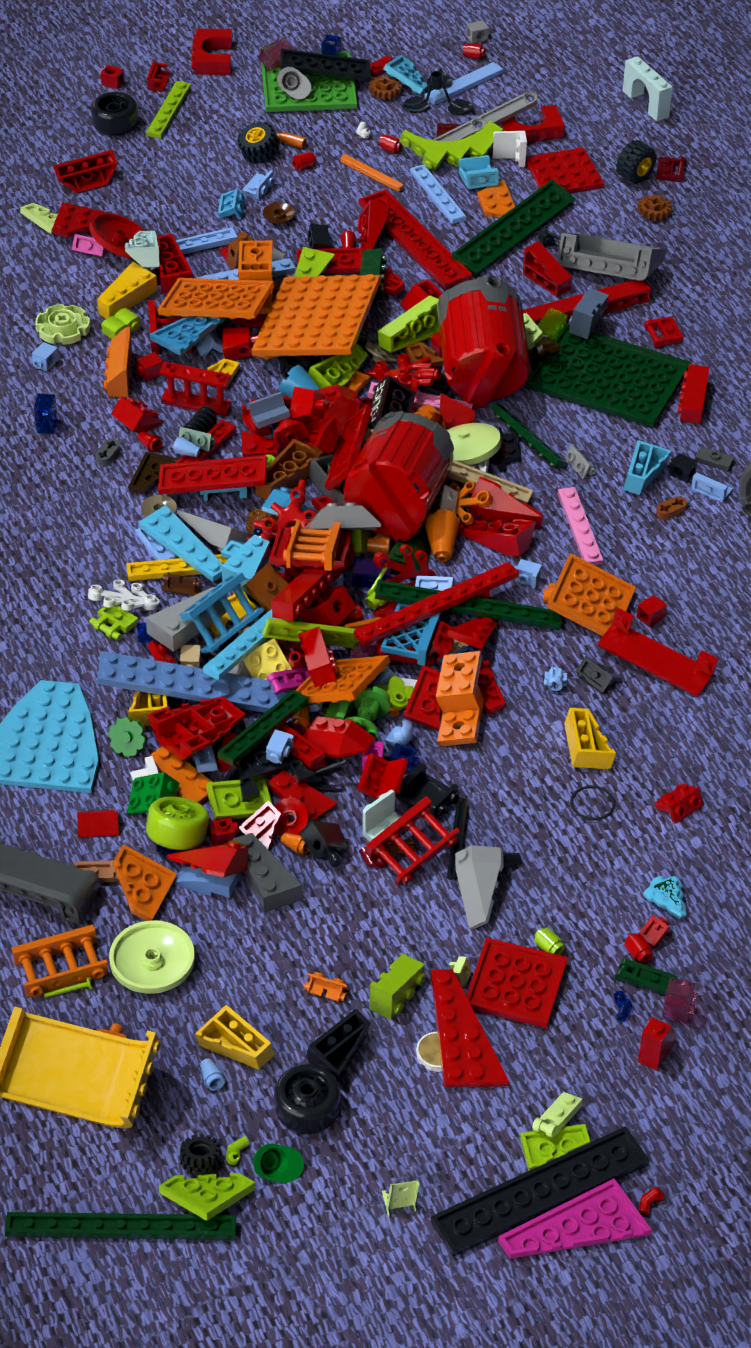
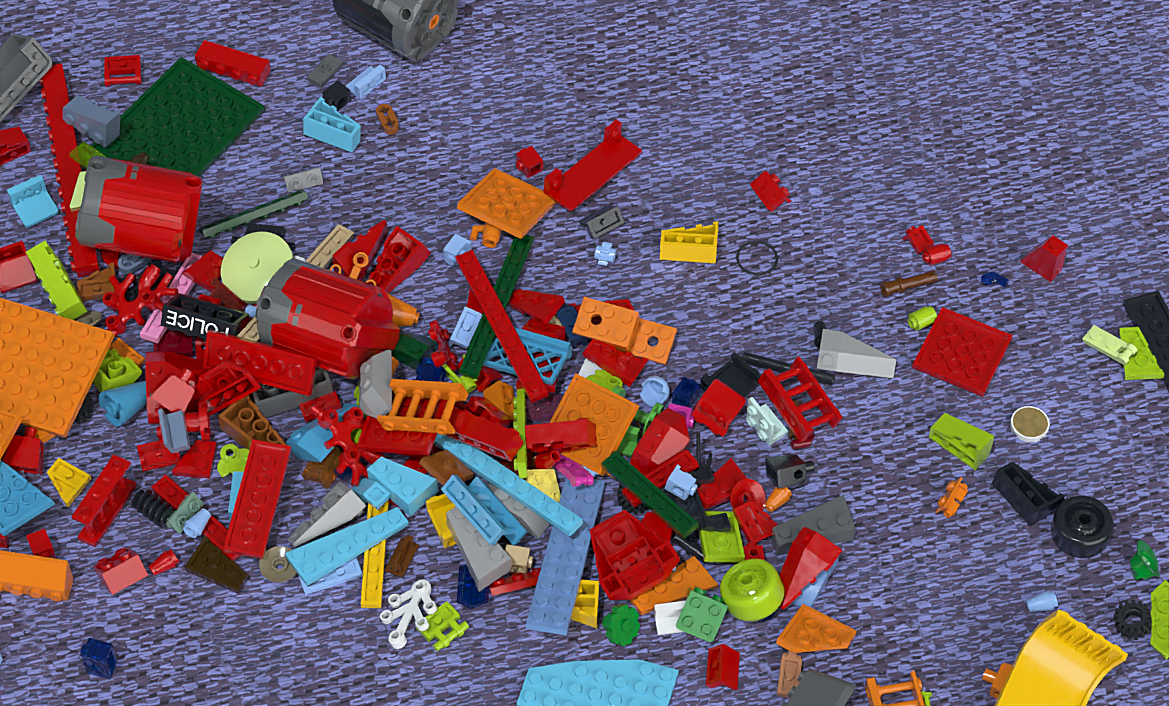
camera: 80 degrees left, 10 degrees up
dark grey beam [95,439,120,466] -> none
yellowish green dish [109,921,195,994] -> none
yellow wedge [195,1005,275,1070] -> none
lime arm [226,1136,250,1165] -> none
orange plate [414,403,441,422] -> none
red wing [431,969,510,1088] -> none
tile [449,956,472,987] -> none
bright pink plate [557,487,603,566] -> none
dark green plate [614,959,678,997] -> none
medium azure rock [643,876,687,919] -> none
clear pink brick [662,977,698,1025] -> none
none -> reddish brown pin [880,270,938,298]

